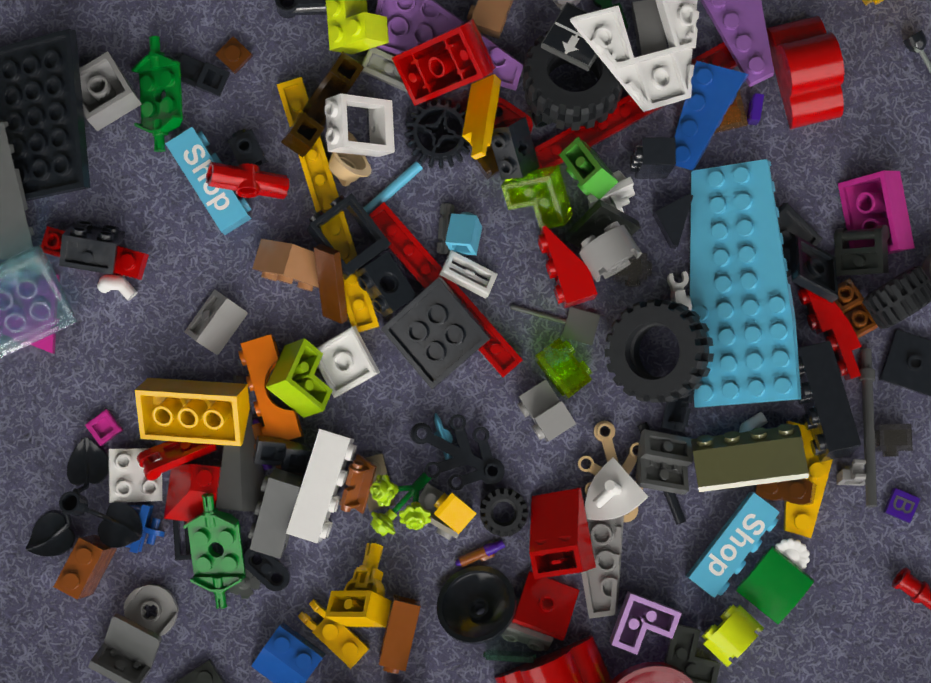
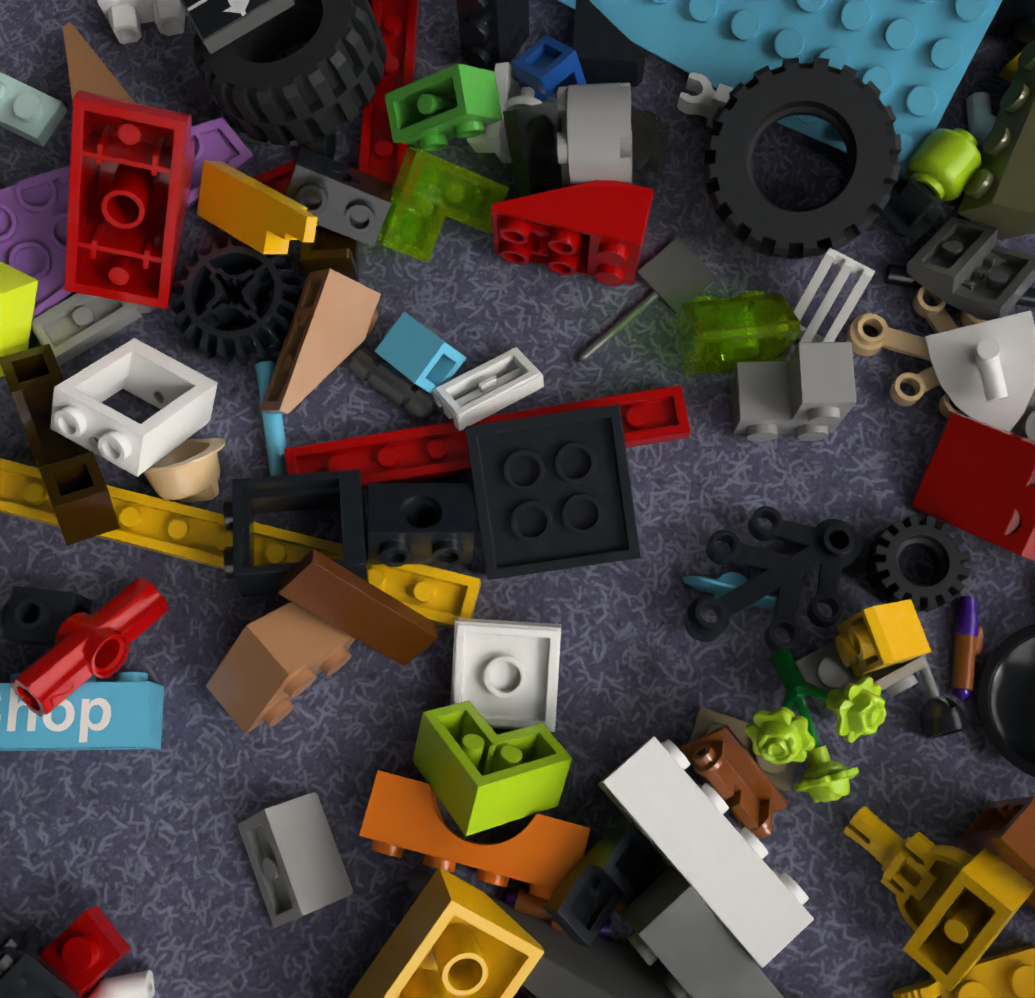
camera: 60 degrees left, 10 degrees down
none -> medium nougat slope [260,268,381,414]
none -> blue panel [511,35,586,102]
none -> white tile [781,248,875,343]
none -> lime head [906,128,982,202]
none -> black hinge [919,655,969,740]

